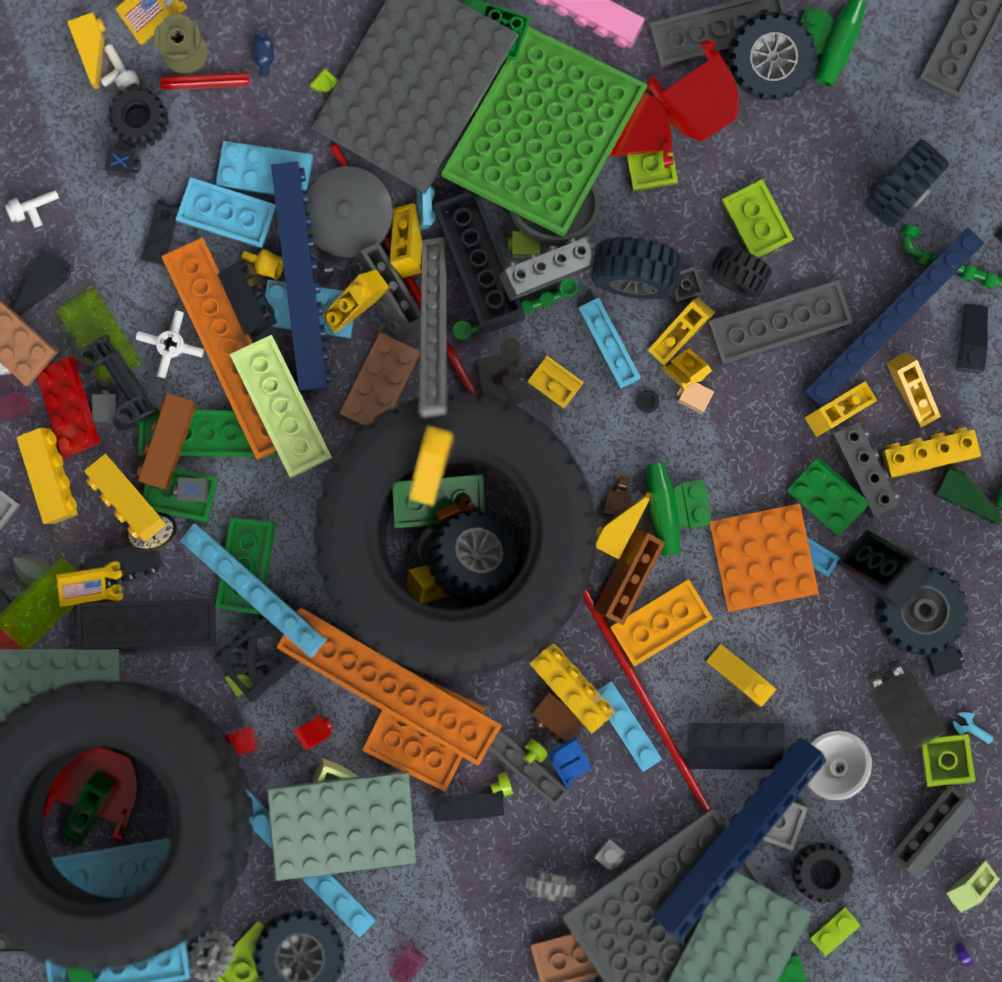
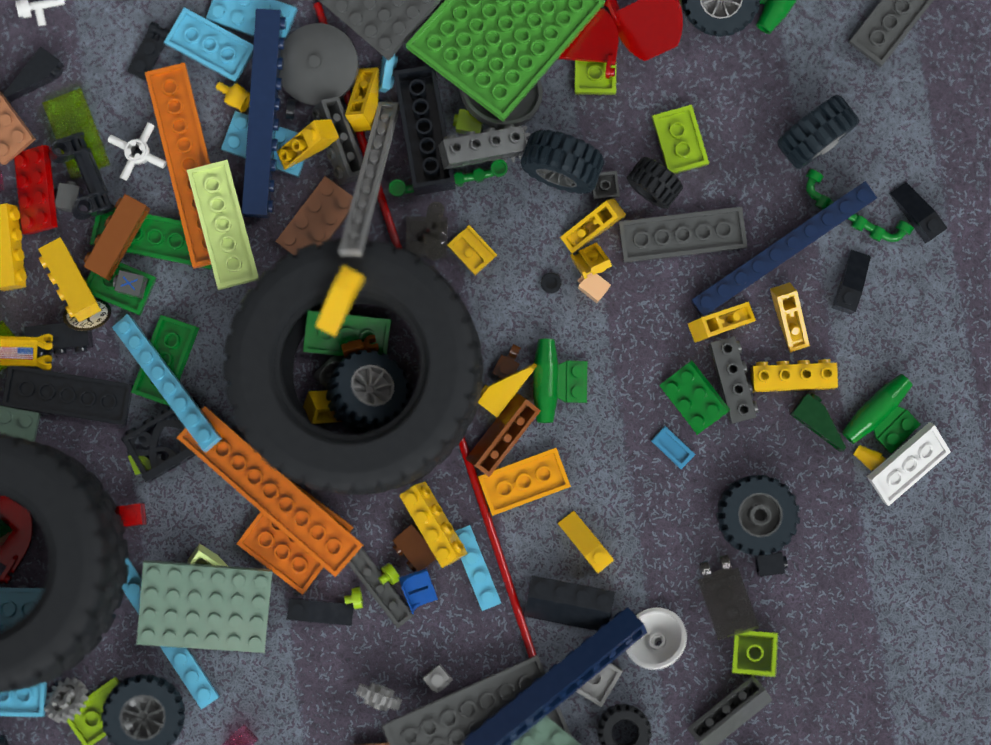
camera: 10 degrees right, 0 degrees up
black brick [217,261,277,336] -> none
red slope [294,715,334,751] -> none
medium azure plate [578,297,641,389] -> none
orange plate [710,504,819,612] -> none
black brick [836,530,932,610] -> none
medium azure bar [951,712,993,744] -> none

